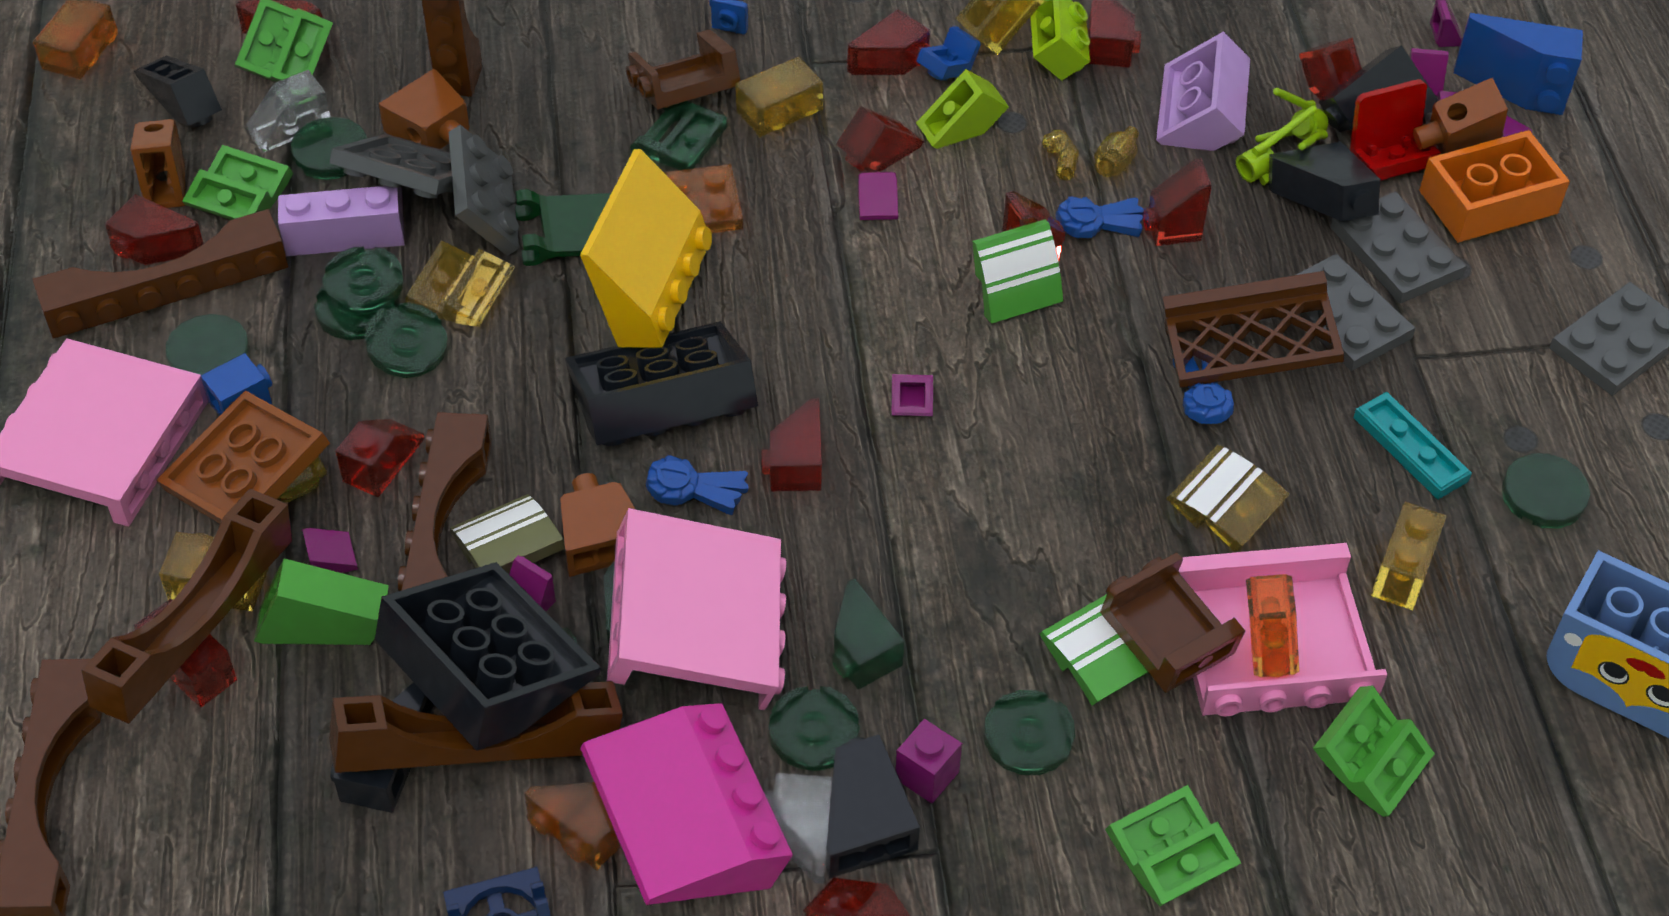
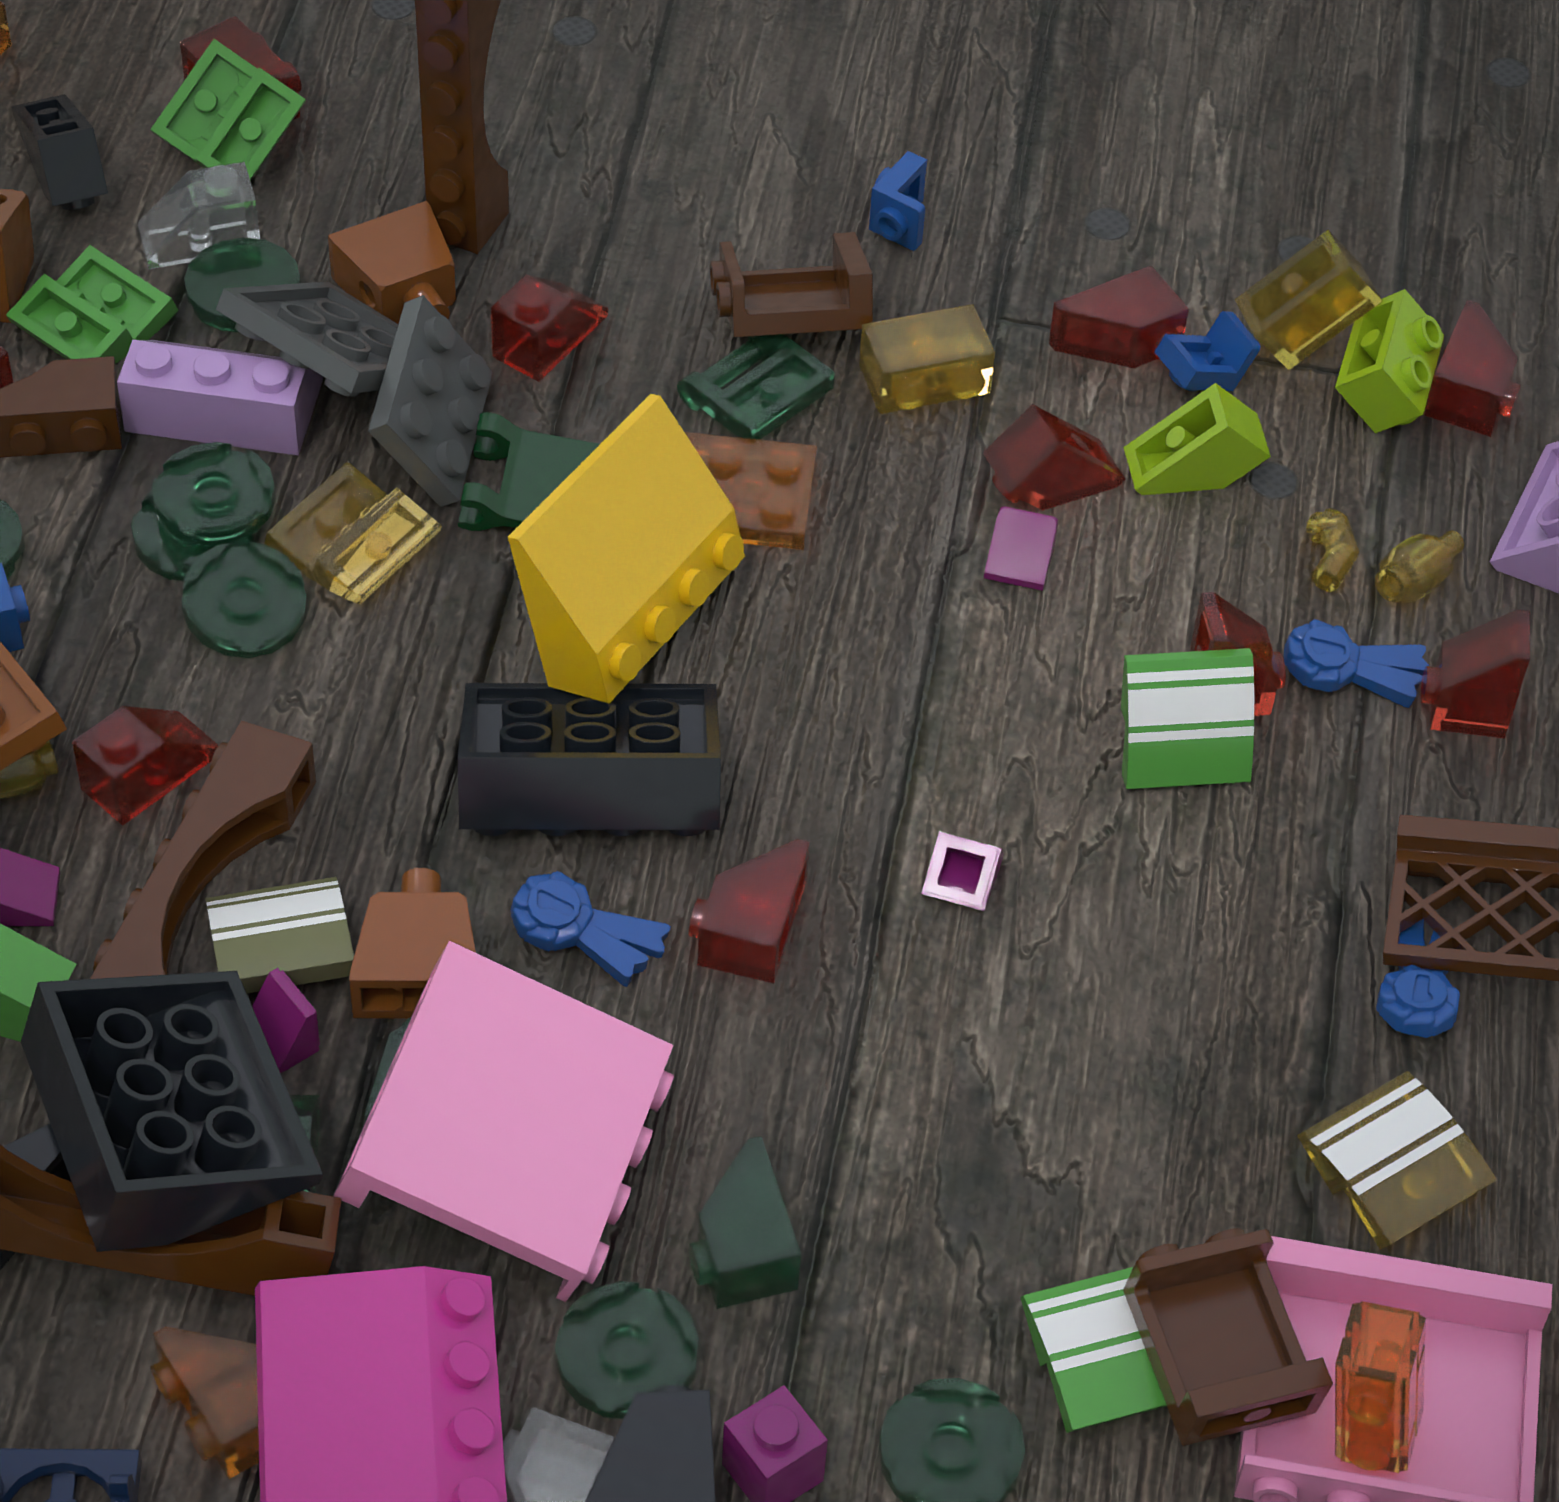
camera: 15 degrees right, 0 degrees up
none -> clear red slope [491,274,608,382]

